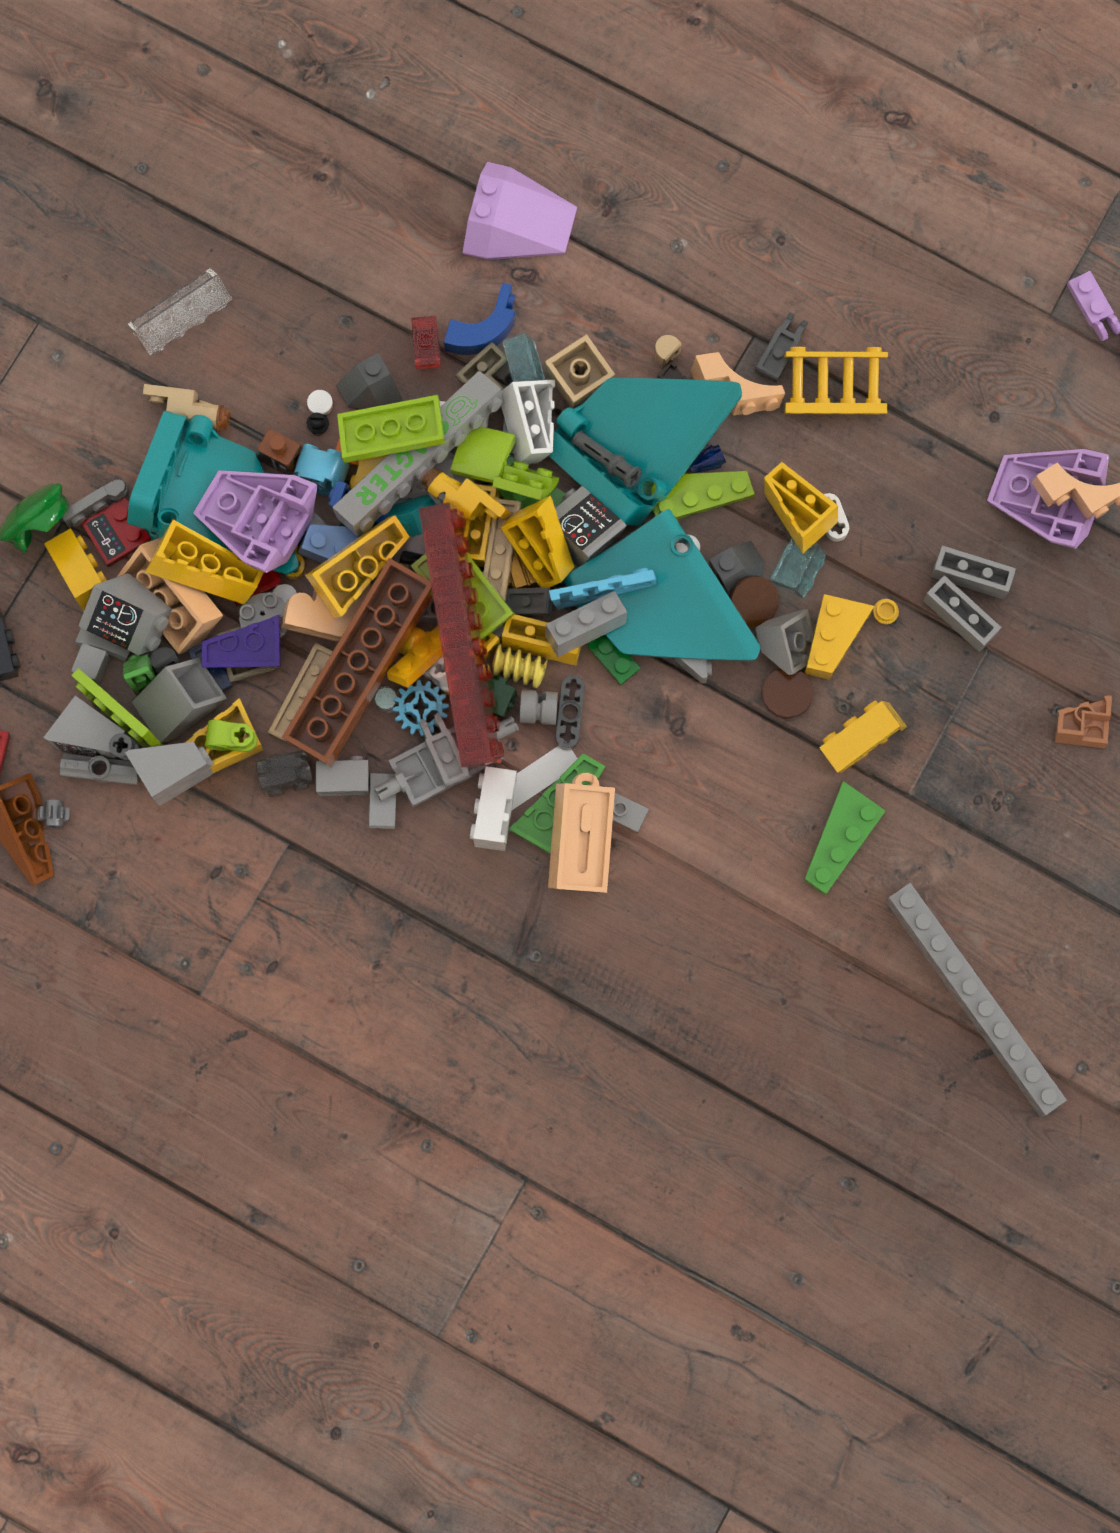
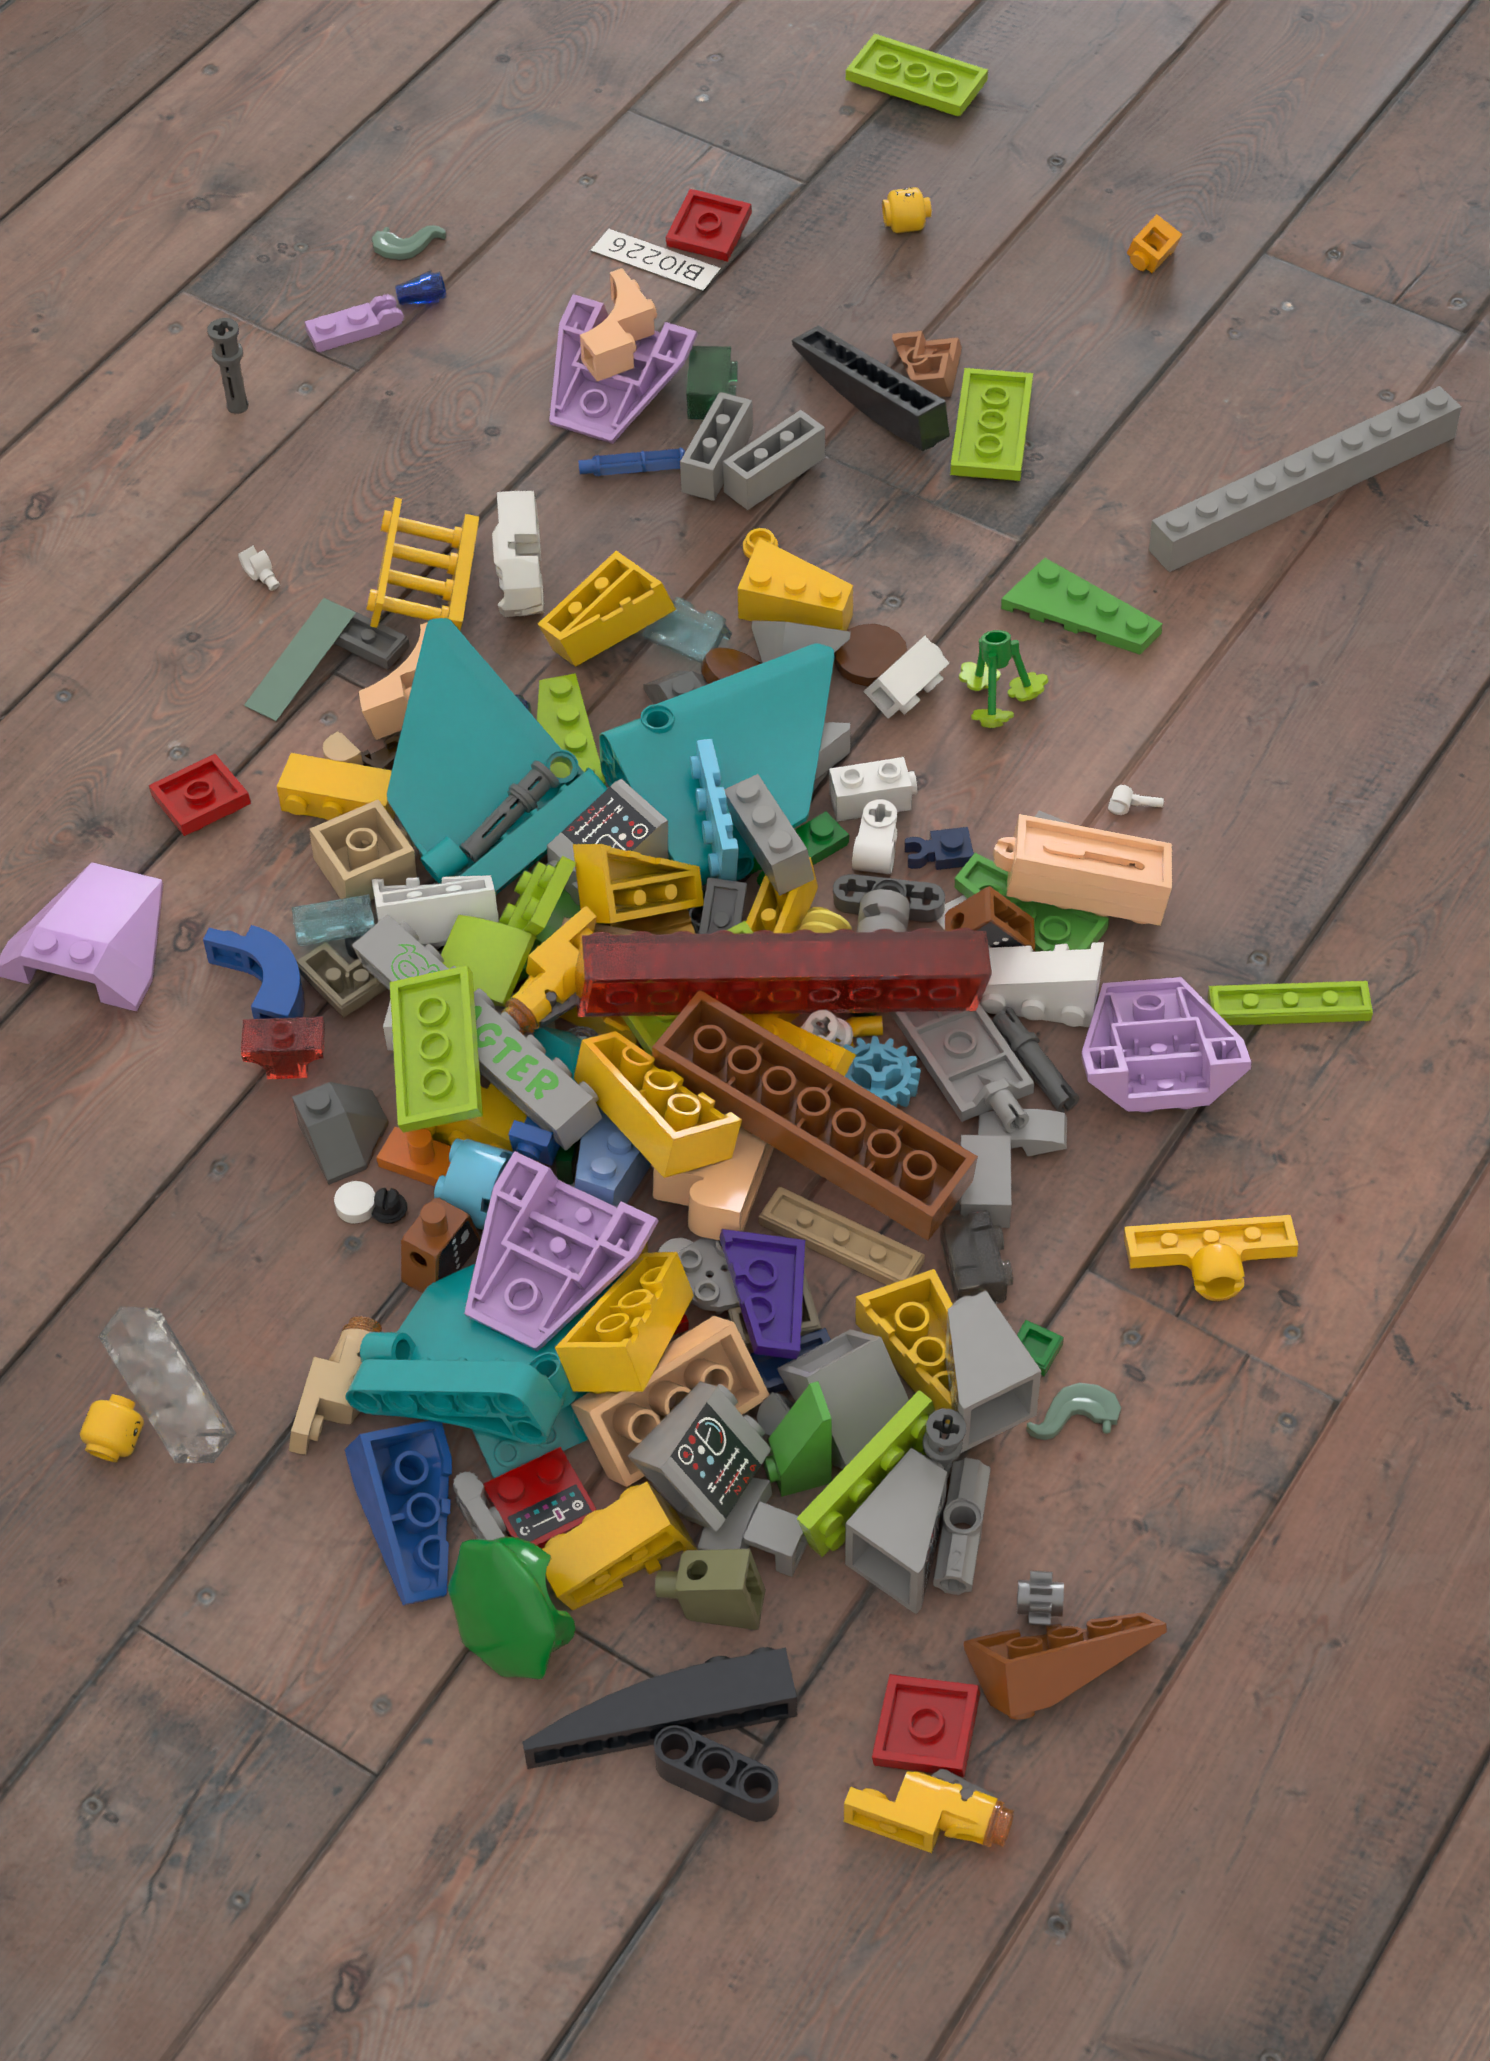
camera: 85 degrees left, 25 degrees down
lime piece [205,720,258,752] -> none
light grey hinge [419,713,470,788] -> none
yellow wedge [819,700,907,773] -> none
none -> yellow head [80,1394,144,1462]
none -> red plate [148,754,251,836]
none -> dark grey pin [207,318,249,414]
none -> white piece [239,546,280,591]
none -> sand green sticker [244,598,356,721]
none -> yellow brick [276,753,396,820]
none -> blue wedge [344,1420,452,1606]
none -> white connector [492,491,544,617]
none -> blue piece [578,448,685,476]
none -> olive torso [655,1549,766,1630]
none -> clear green brick [686,346,738,420]
none -> black slope [792,325,950,451]
none -> white brick [829,757,917,822]
none -> white piece [852,799,897,874]
none -> white brick [864,636,949,719]
none -> dark blue plate [904,827,974,870]
none -> dark orange torso [935,886,1035,967]
none -> lime plate [950,368,1033,481]
none -> plant [958,630,1049,728]
none -> dark grey pin [992,1008,1079,1113]
none -> green tile [1017,1320,1064,1377]
none -> sand green piece [1026,1383,1121,1440]
none -> lavender wedge [1082,977,1251,1112]
none -> white hand [1108,785,1164,815]
none -> yellow plate [1124,1215,1298,1301]
none -> lime tile [1208,981,1373,1026]

